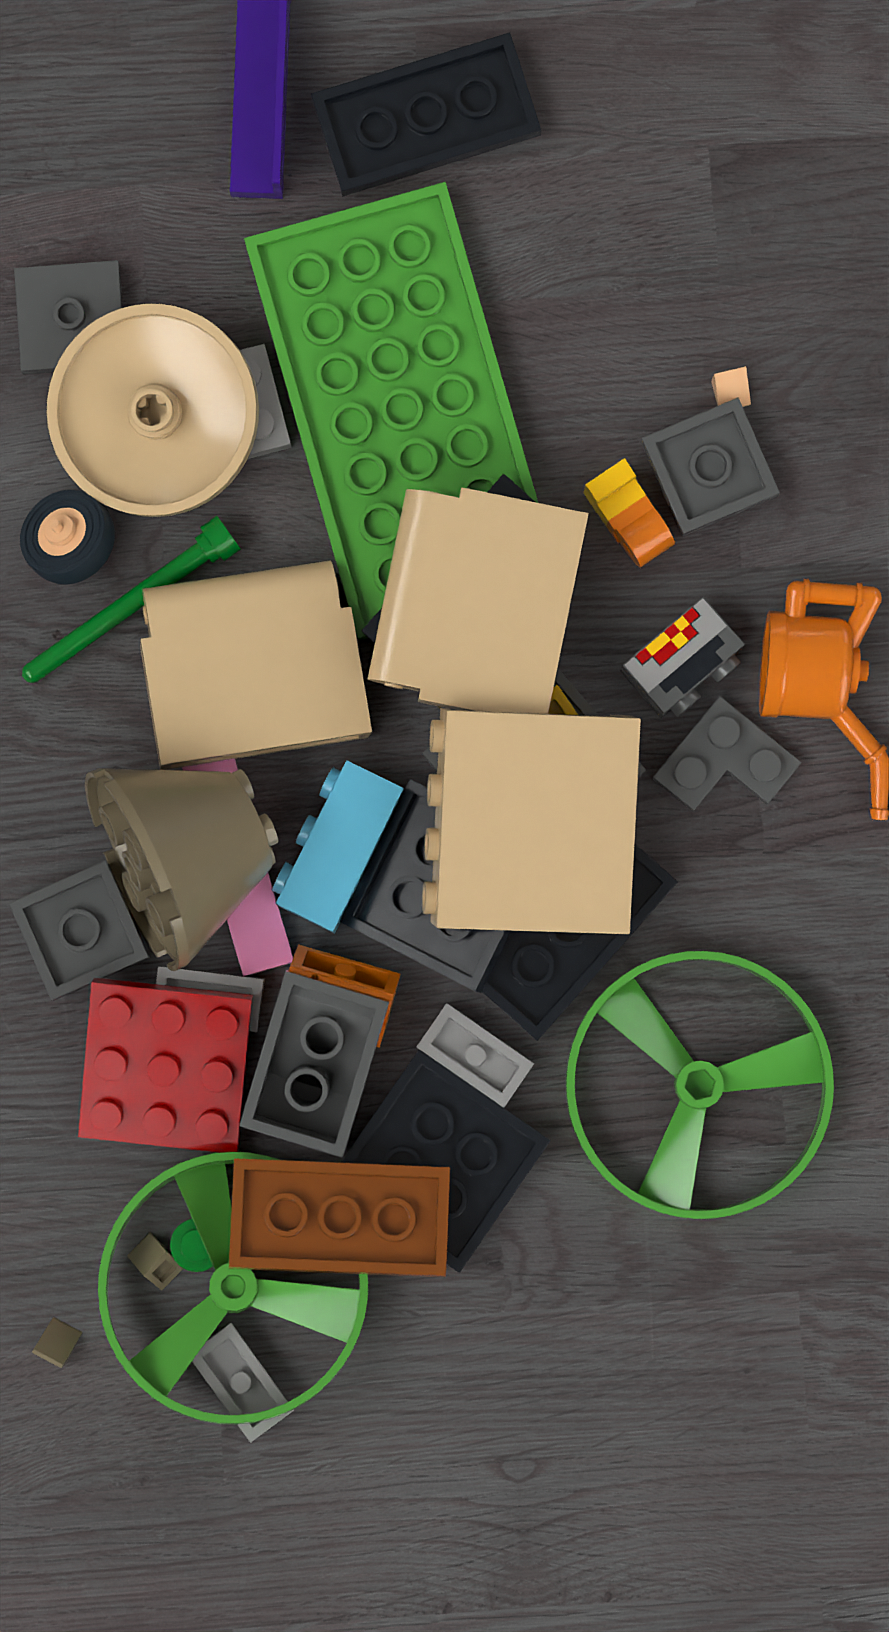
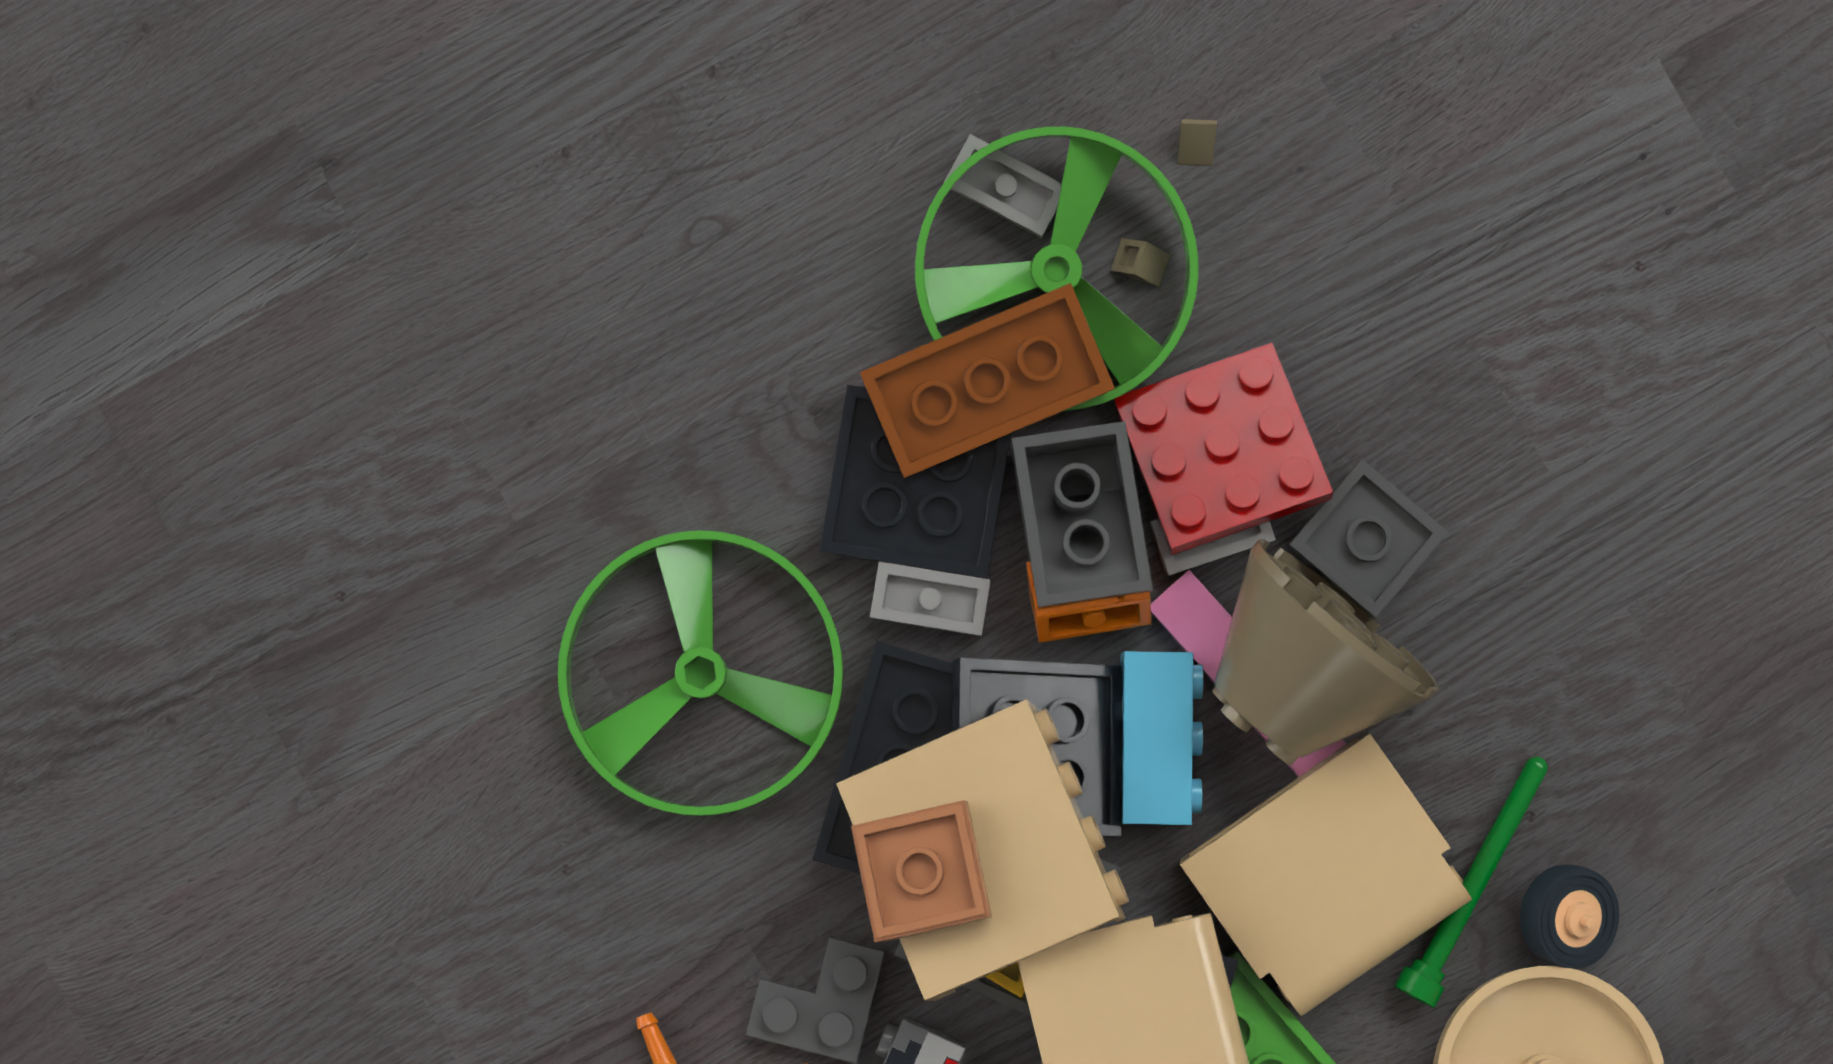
camera: 150 degrees right, 0 degrees up
green plate [170,1219,213,1272] -> none
none -> nougat plate [851,800,992,943]

